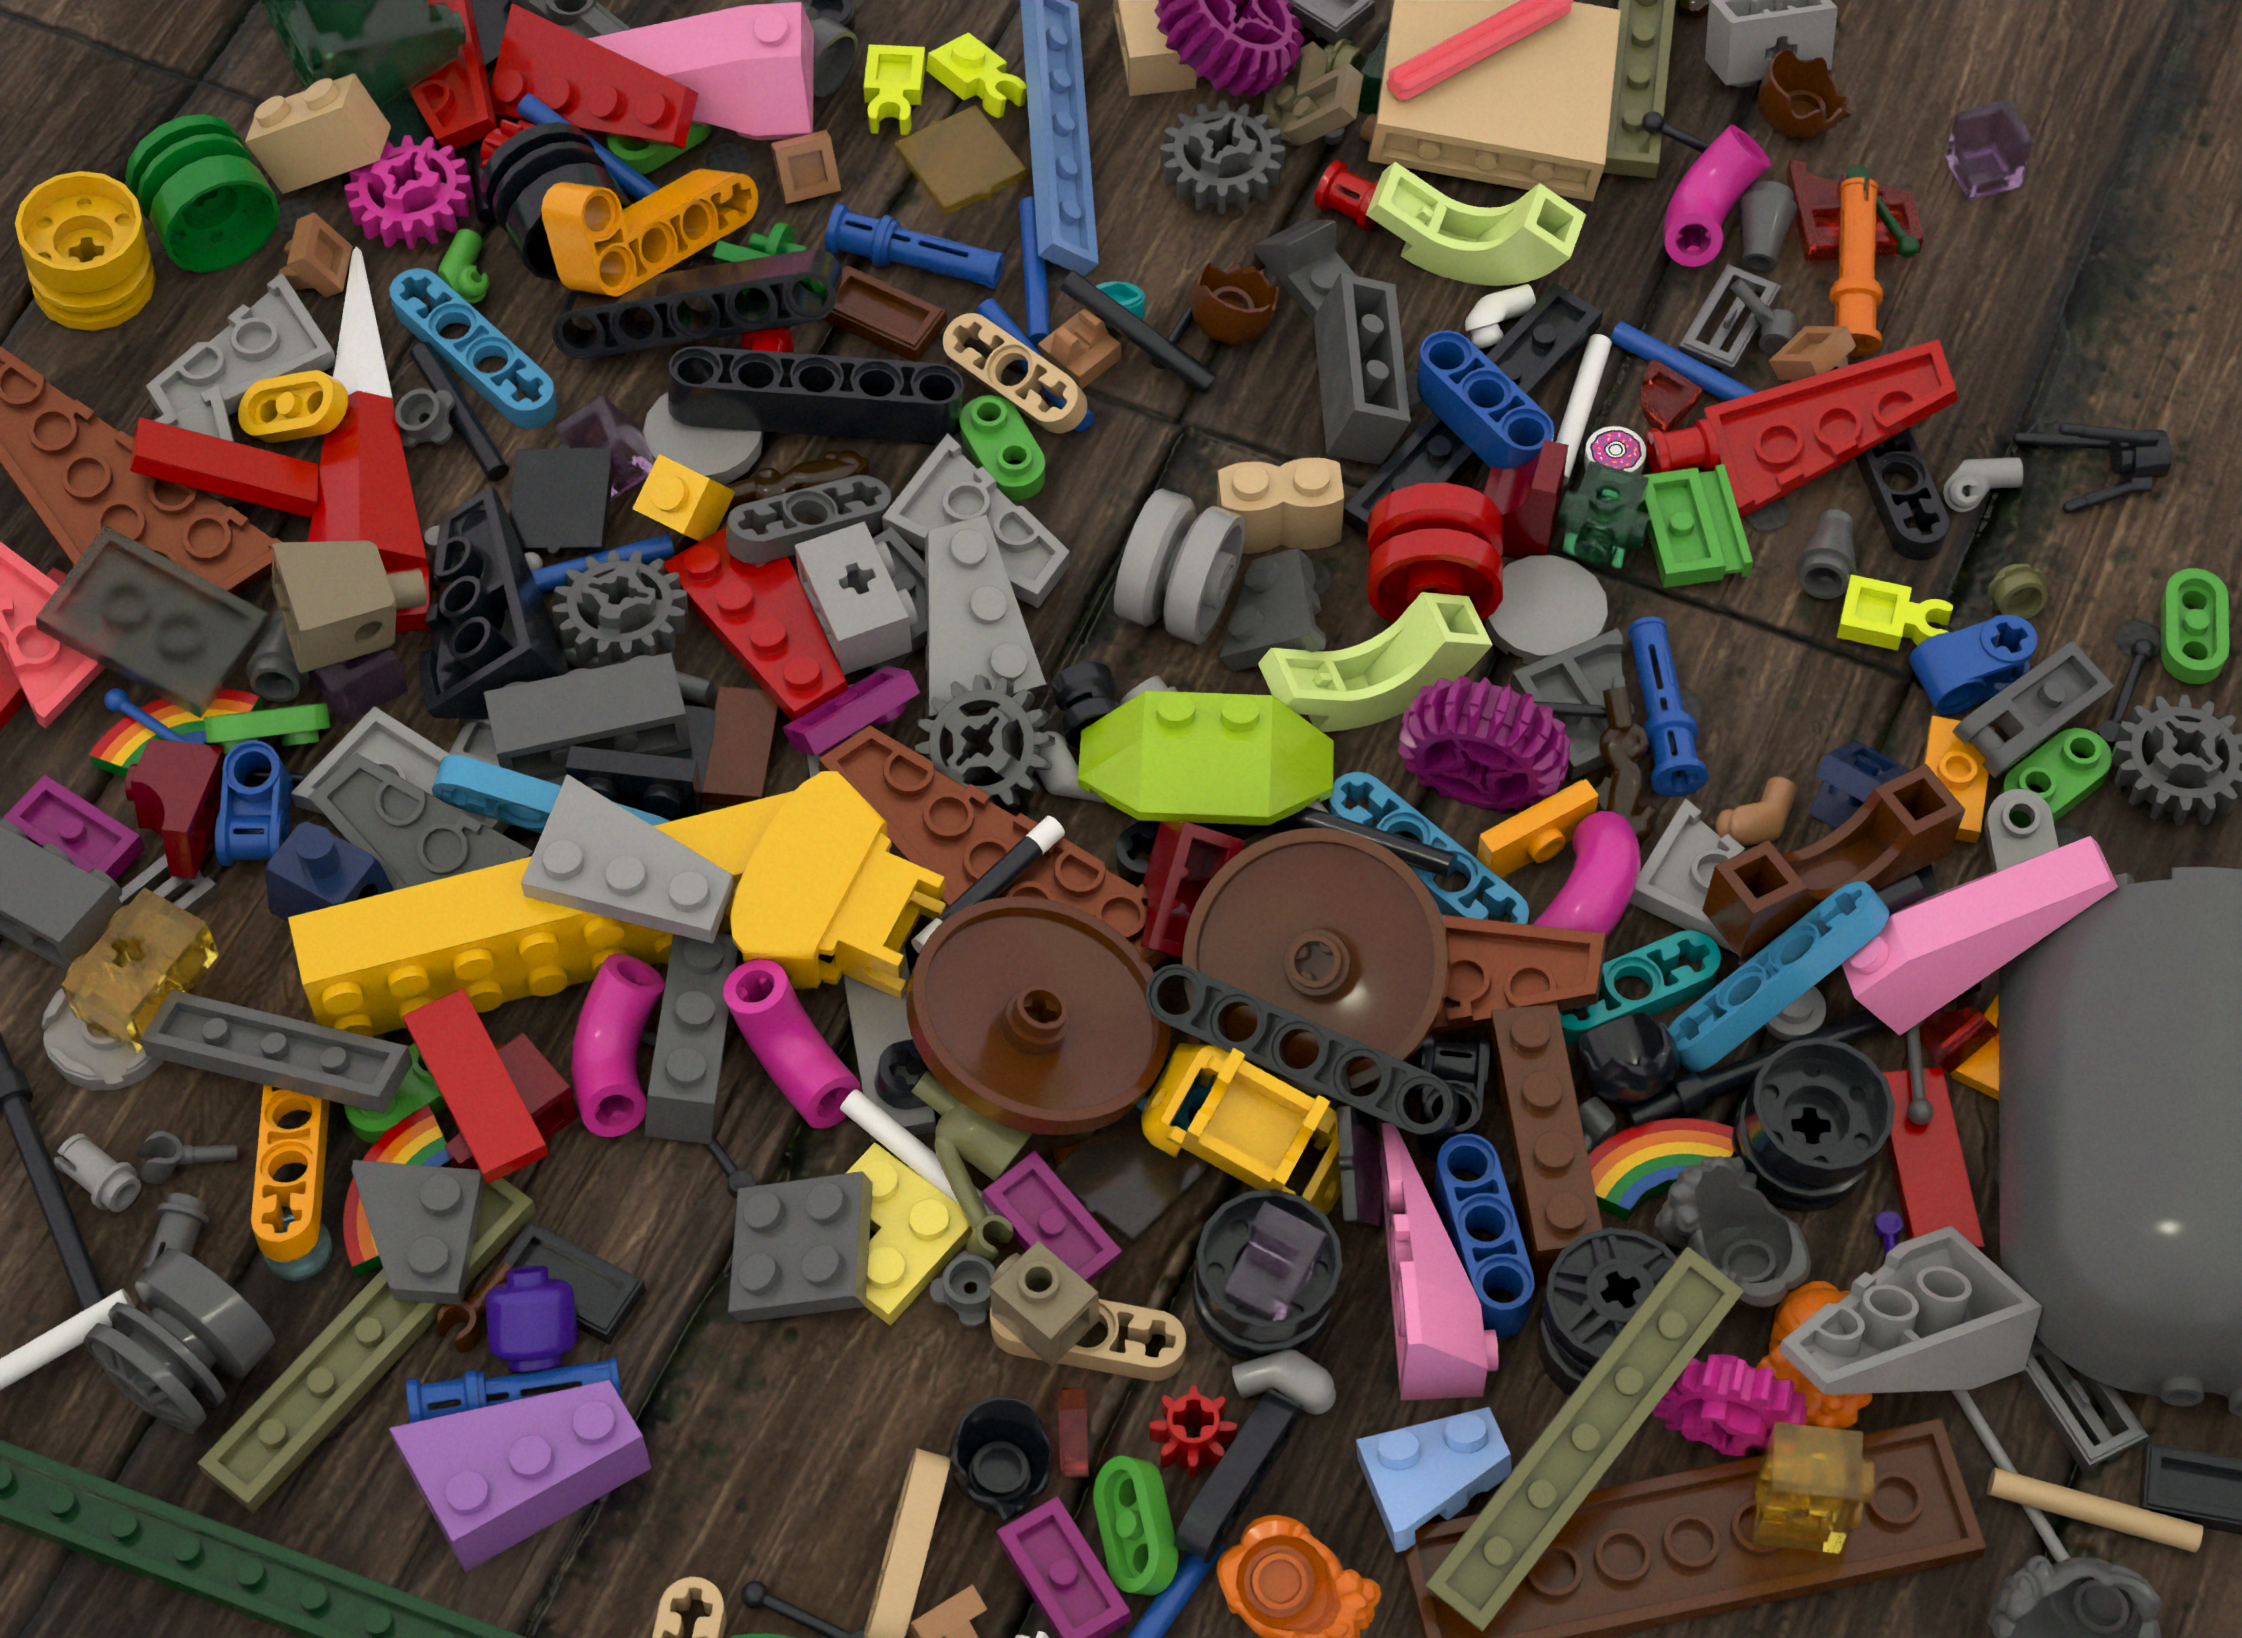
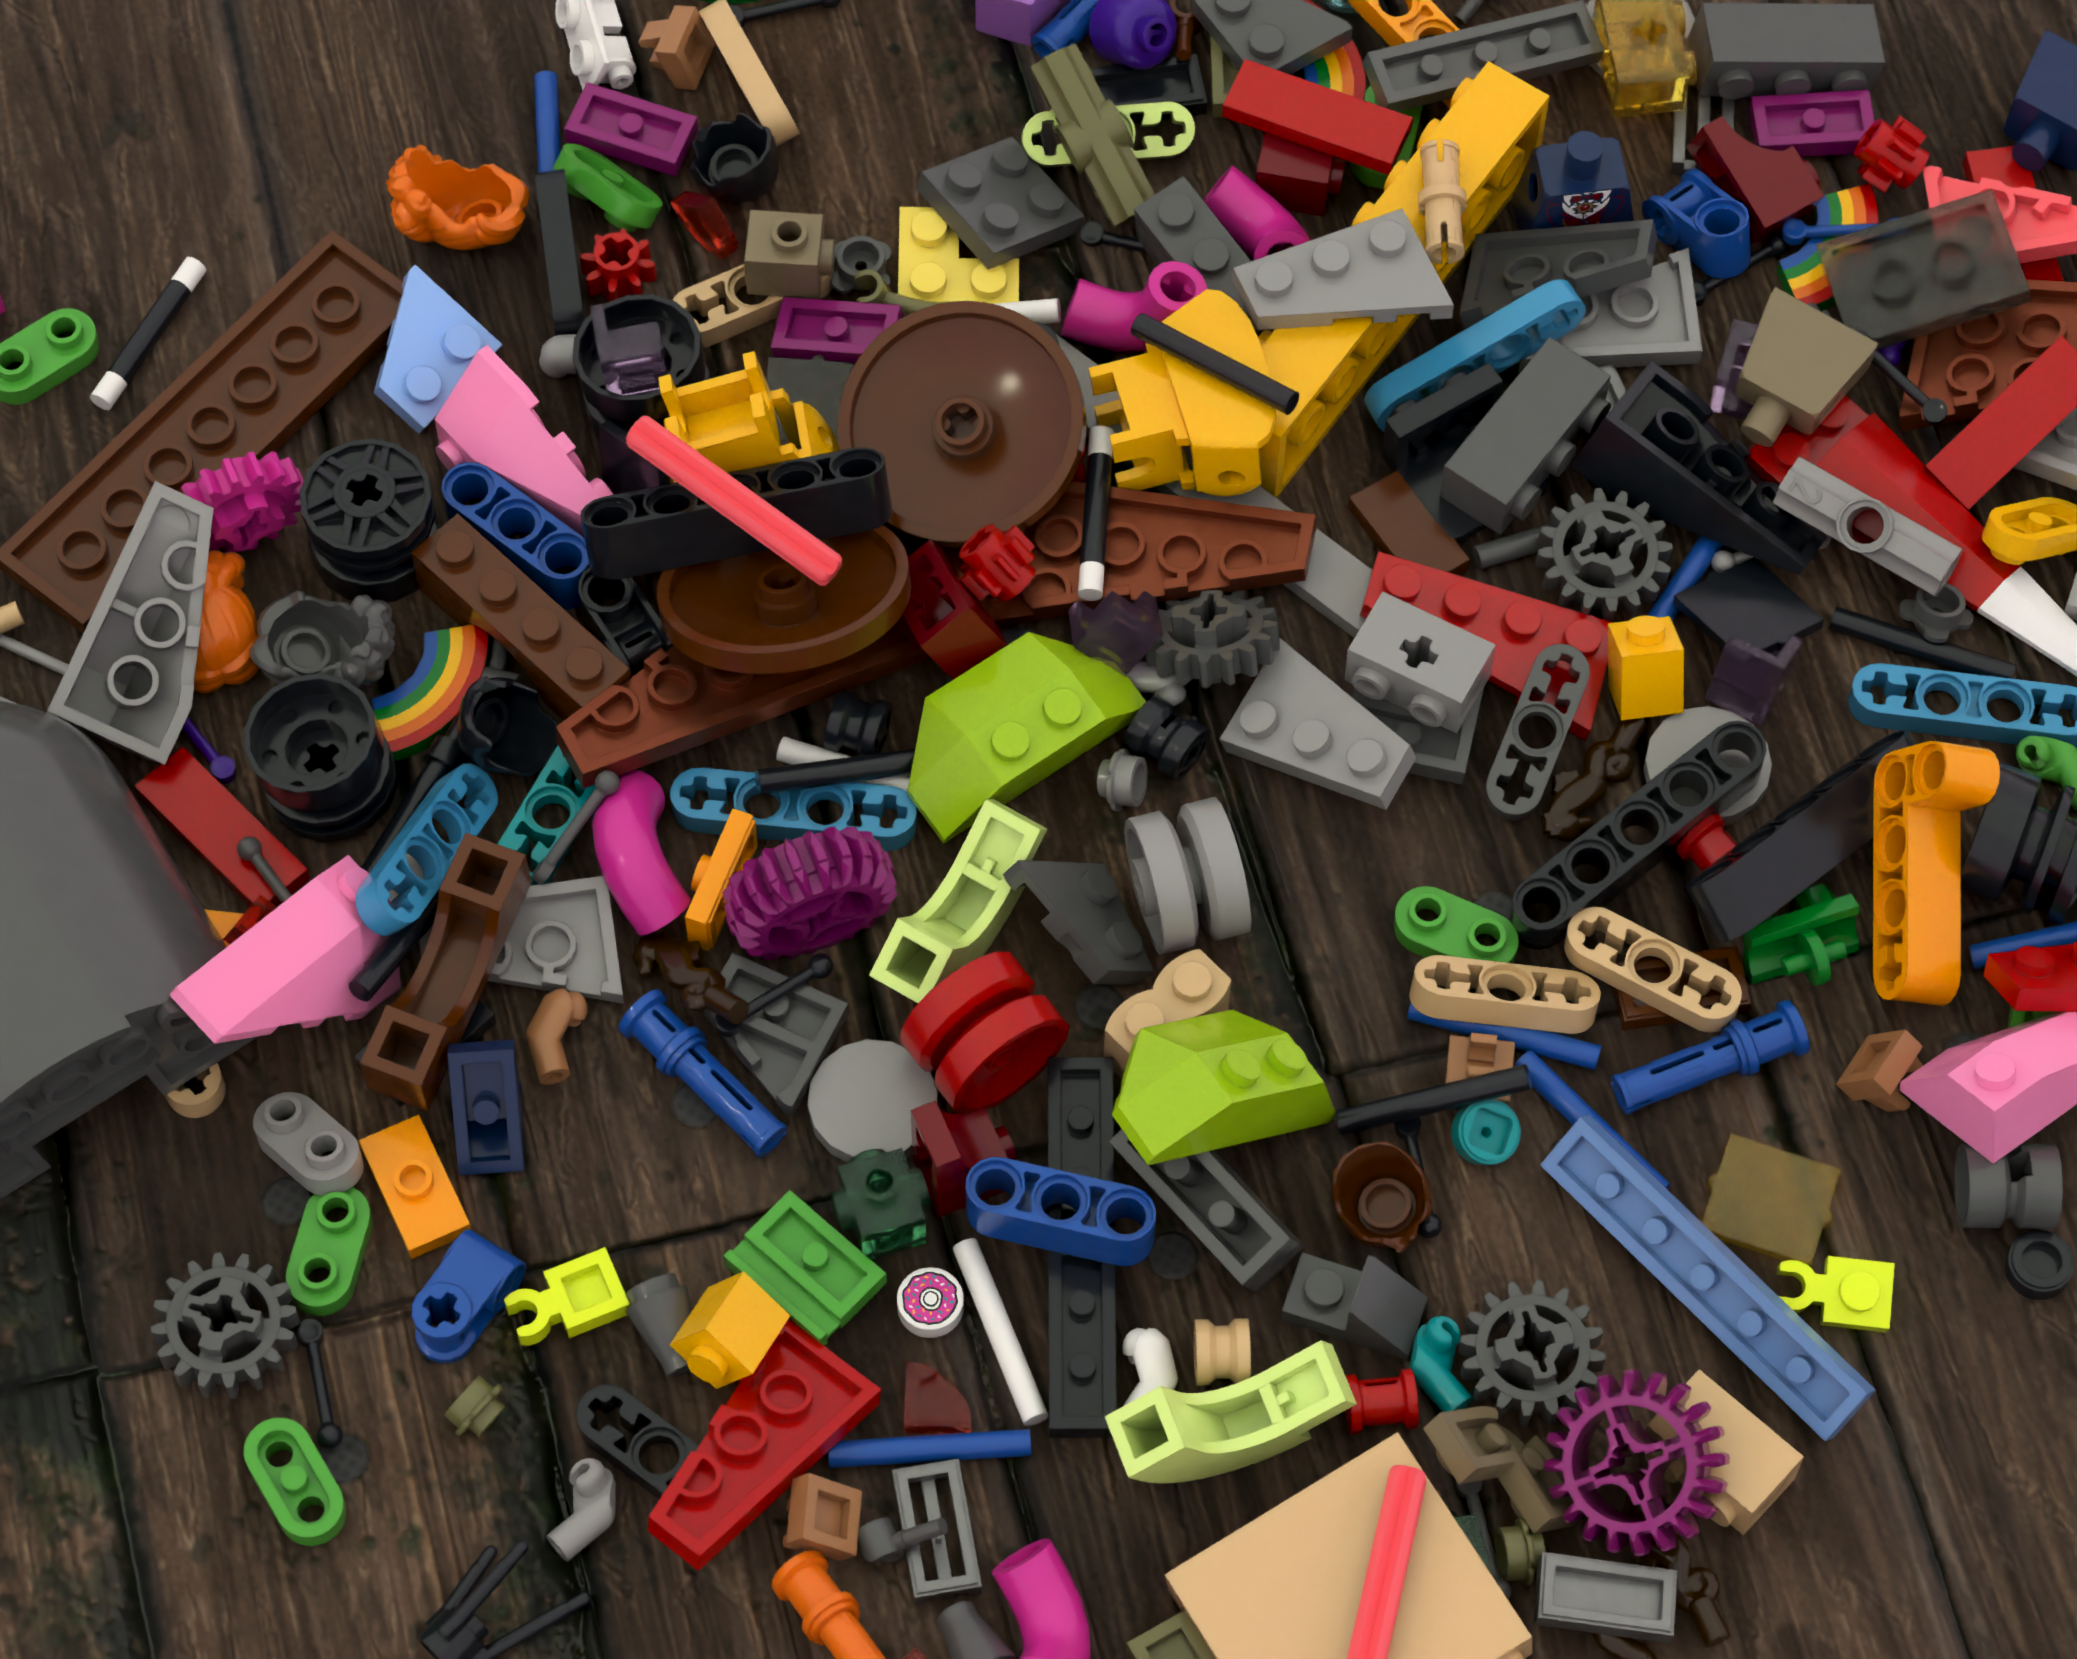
camera: 140 degrees right, 5 degrees up
bright green plate [203,703,331,754] -> none
magenta plate [782,665,920,757] -> none
neon yellow plate [863,45,926,135] -> none
light grey wing [882,433,1070,608] -> none
olive plate [1424,1246,1744,1632] -> none
red bush [1644,418,1719,474] -> none
clear yellow brick [1753,1422,1874,1553] -> none
dark grey plate [1952,640,2115,779] -> none
none -> dark grey hinge [530,770,620,885]
none -> coral axle [626,415,842,586]
none -> yellow brick [669,1271,791,1389]
none -> red gear [959,524,1035,602]
none -> yellowish green beam [1021,102,1195,167]
none -> olive piece [1030,43,1155,229]
none -> panel [1068,590,1163,677]
none -> lime wedge [1111,1009,1336,1165]
none -> black bar [1131,313,1299,415]
none -> tan wheel [1194,1318,1251,1386]
none -> teal arm [1409,1316,1473,1412]
none -> tan pin [1418,139,1467,264]
none -> tan beam [1564,907,1742,1032]
none -> light grey piece [1772,457,1964,597]
none -> red gear [1854,115,1930,193]
none -> black hinge [1855,330,1947,425]

